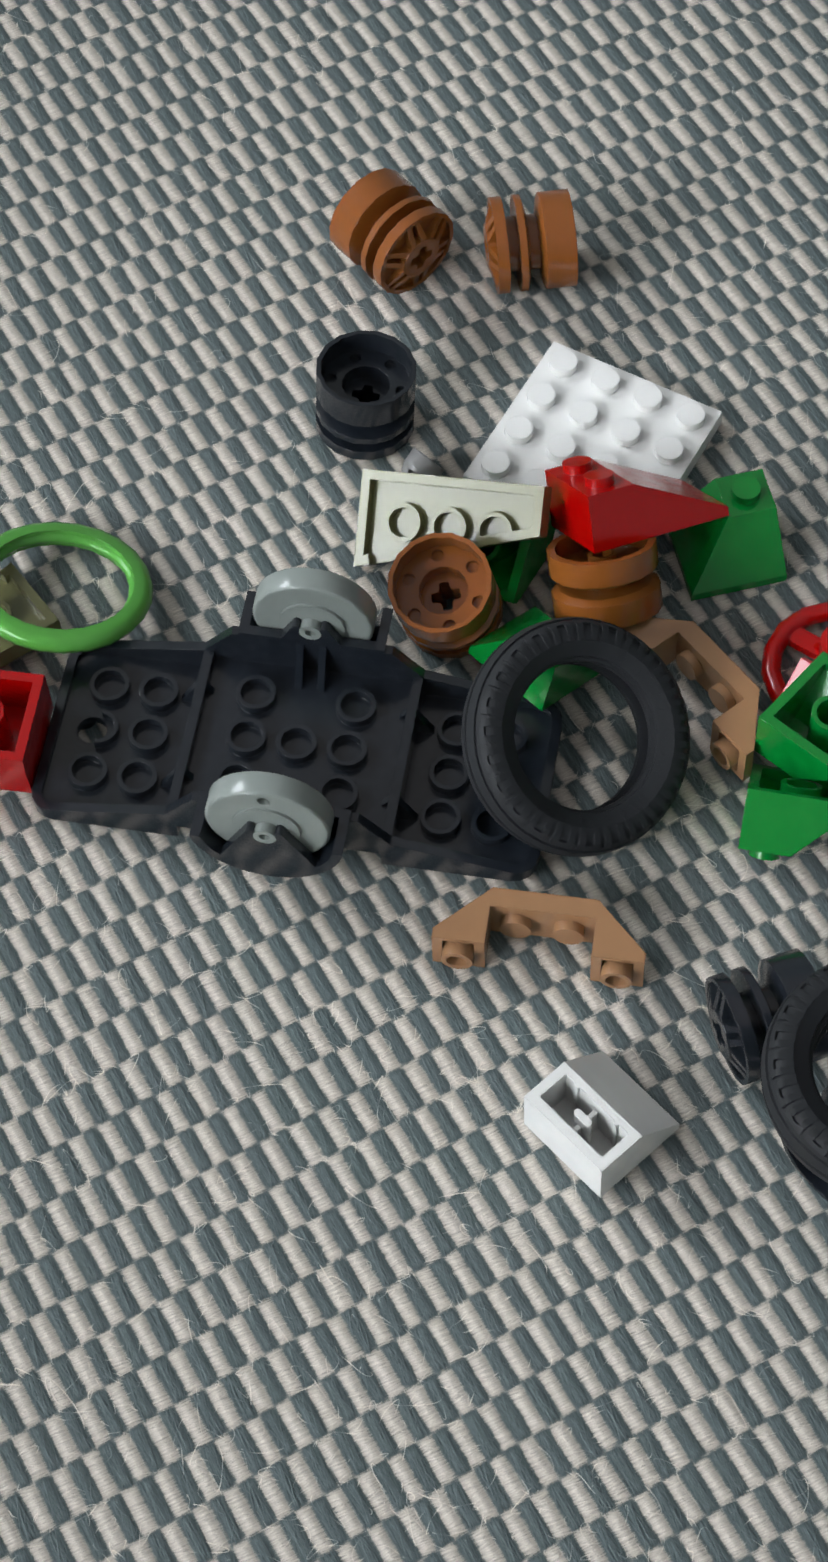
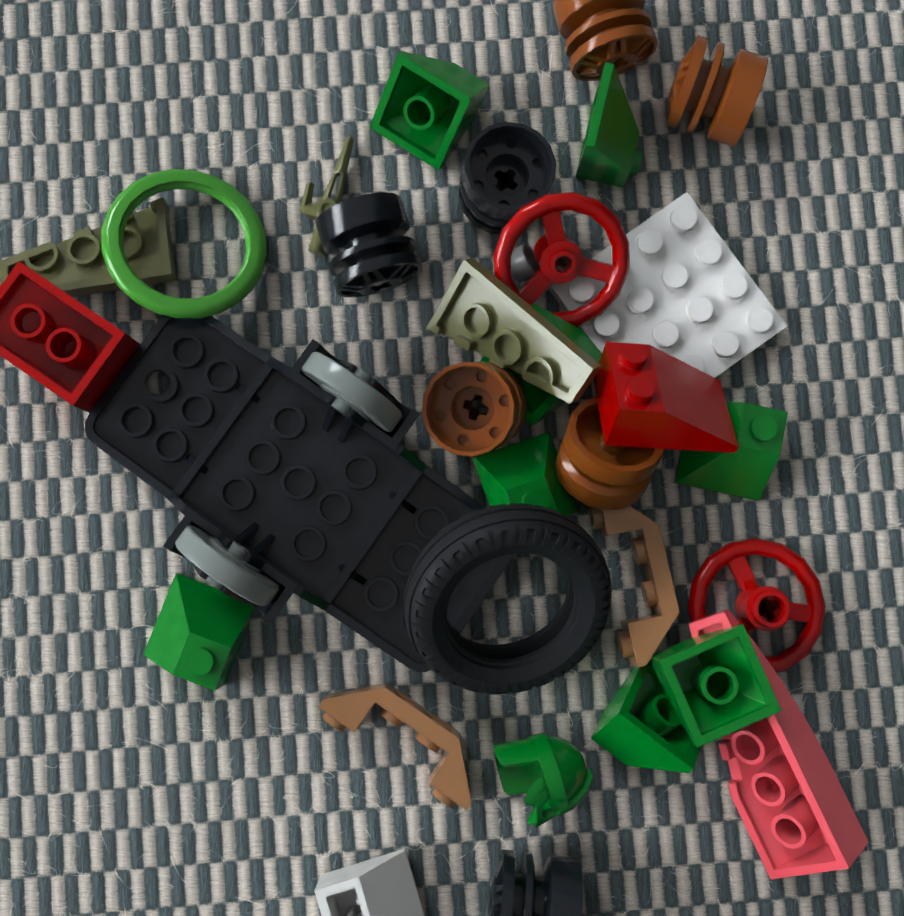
camera: 20 degrees right, 25 degrees up
none -> green slope [143,573,256,691]
none -> olive piece [300,136,360,256]
none -> black wheel [315,192,422,298]
none -> green slope [369,51,489,171]
none -> green helmet [492,732,593,827]
none -> red piece [493,192,630,327]
none -> green slope [575,62,643,188]

